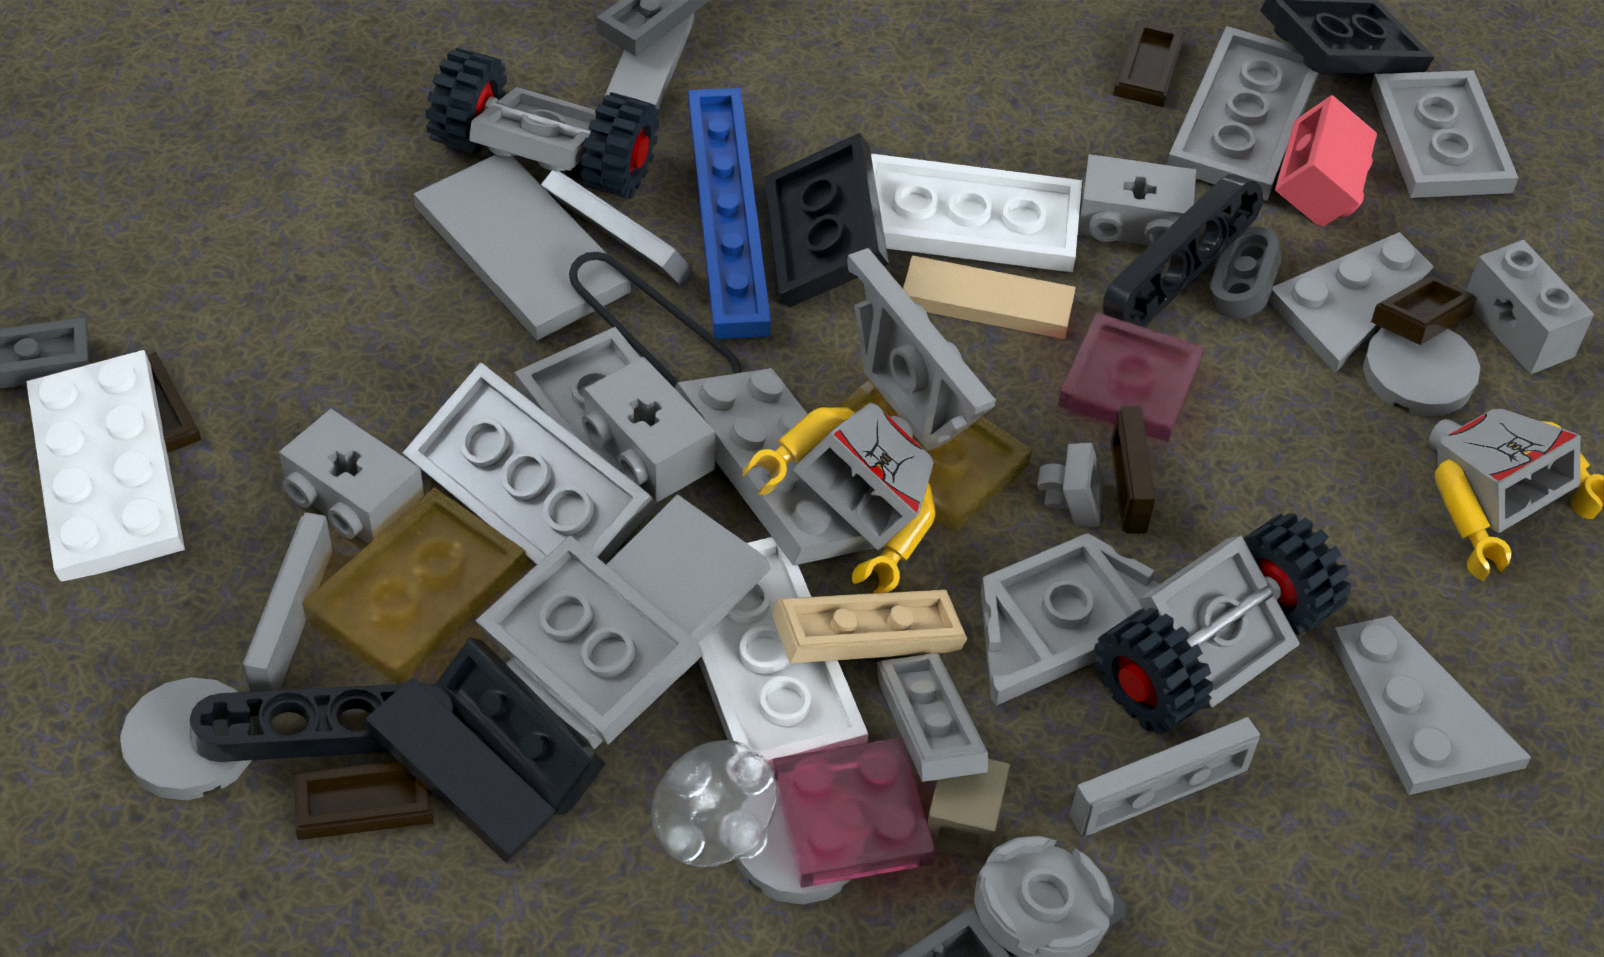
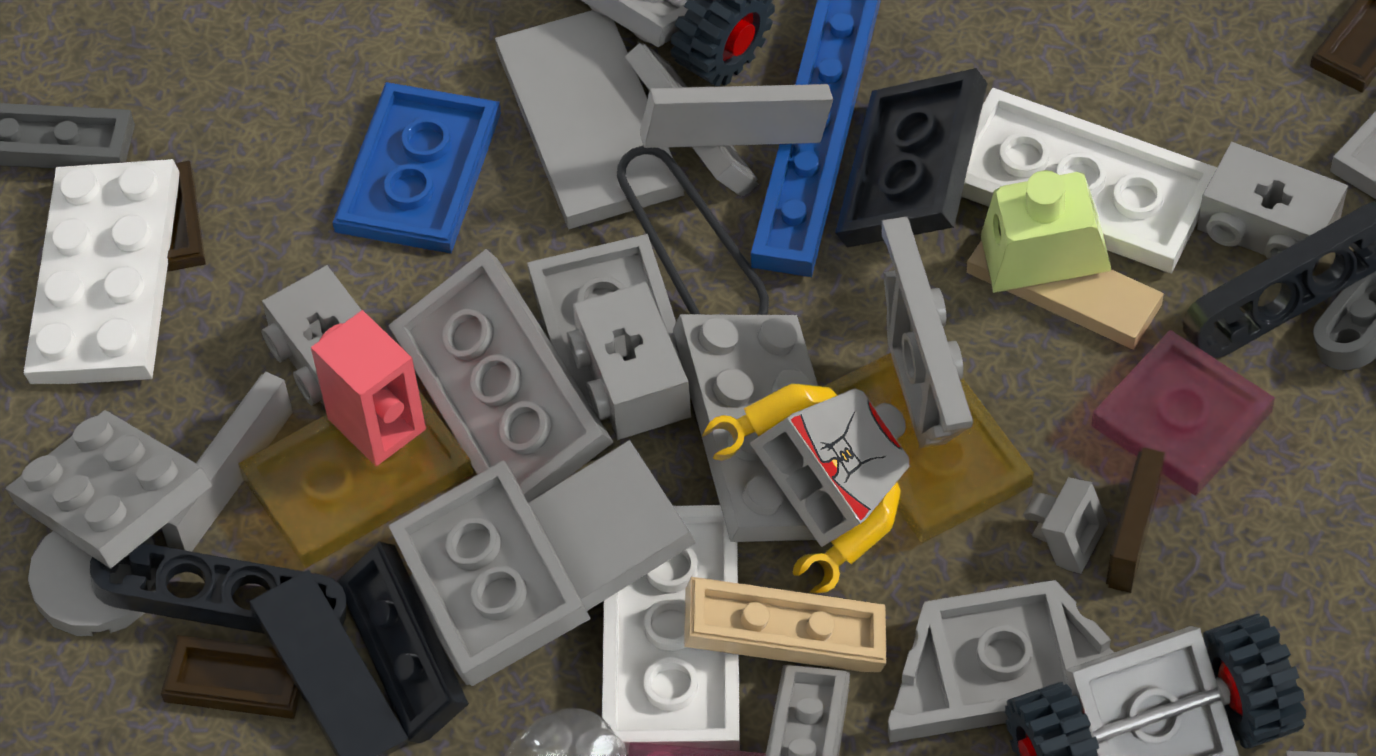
camera: 25 degrees right, 5 degrees up
none -> light grey plate [5,410,213,569]
none -> coral brick [311,310,426,467]
none -> blue tile [332,82,501,254]
none -> light grey tile [640,84,833,148]
none -> yellowish green torso [981,170,1111,293]

